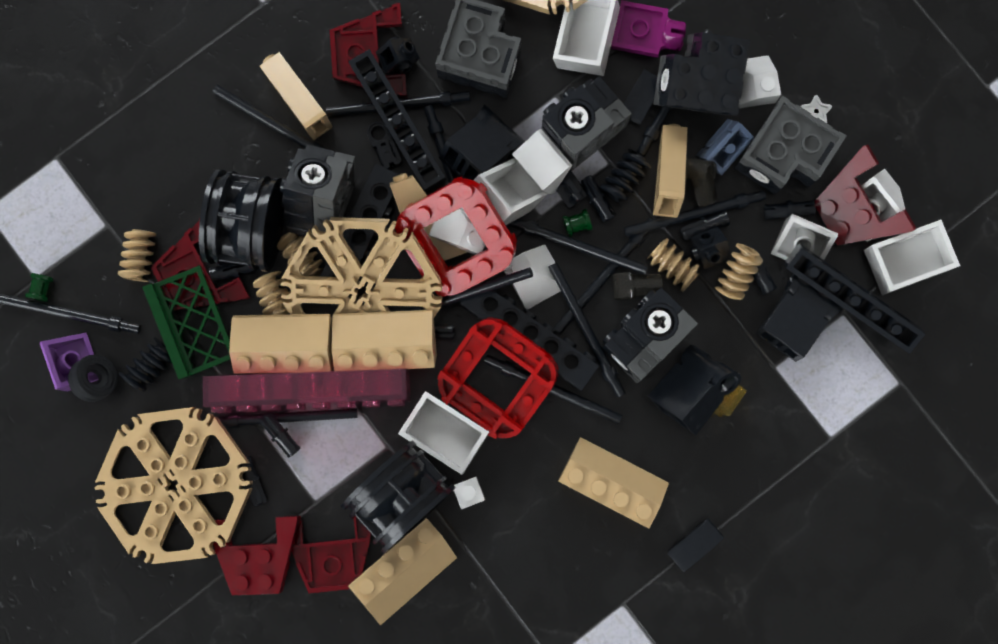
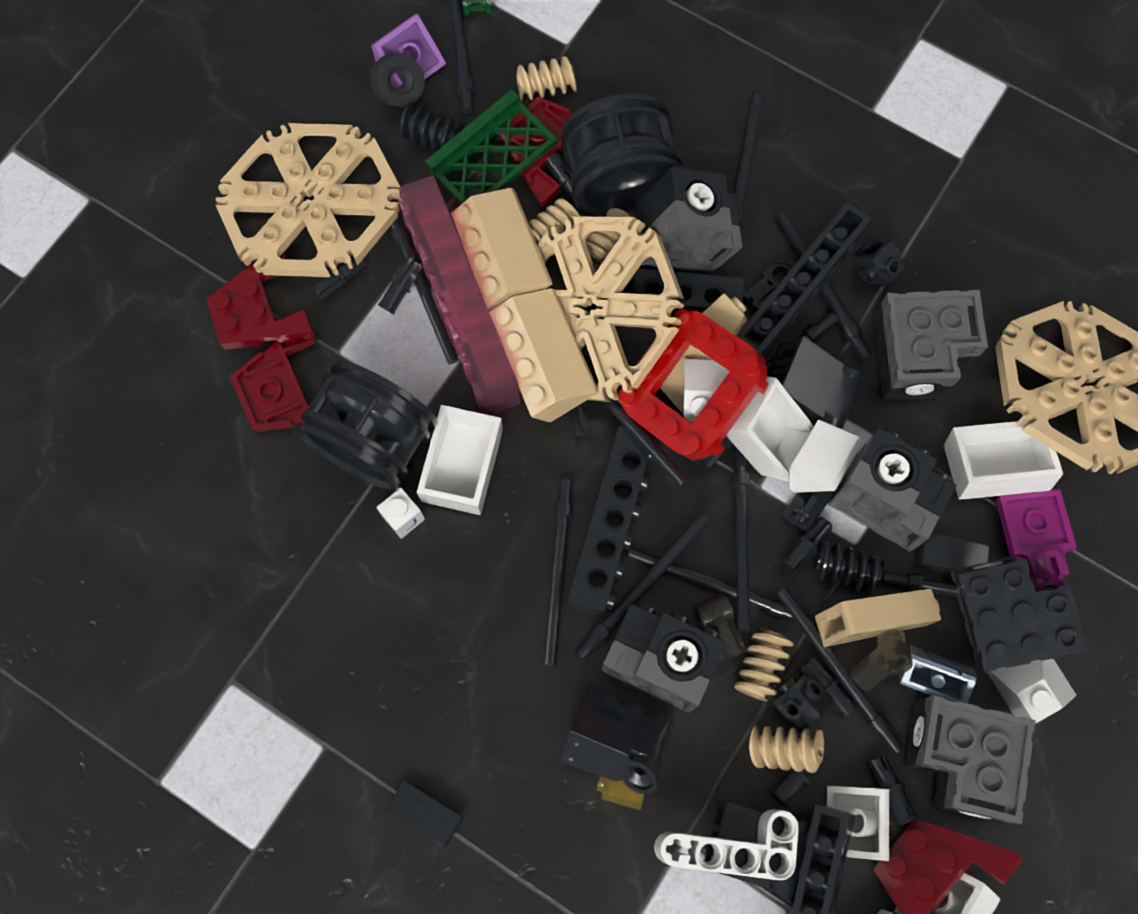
camera: 65 degrees right, 10 degrees down
tan slope [260,52,333,141] -> none
dark red wing [330,3,407,98] -> none
tan slope [348,518,457,626] -> none
red plate [437,317,559,439] -> none
white slope [504,244,561,310] -> none
tan slope [558,437,669,528] -> none
dark green bush [562,209,592,237] -> none
white plate [800,95,832,123] -> none
none -> white beam [654,809,798,880]

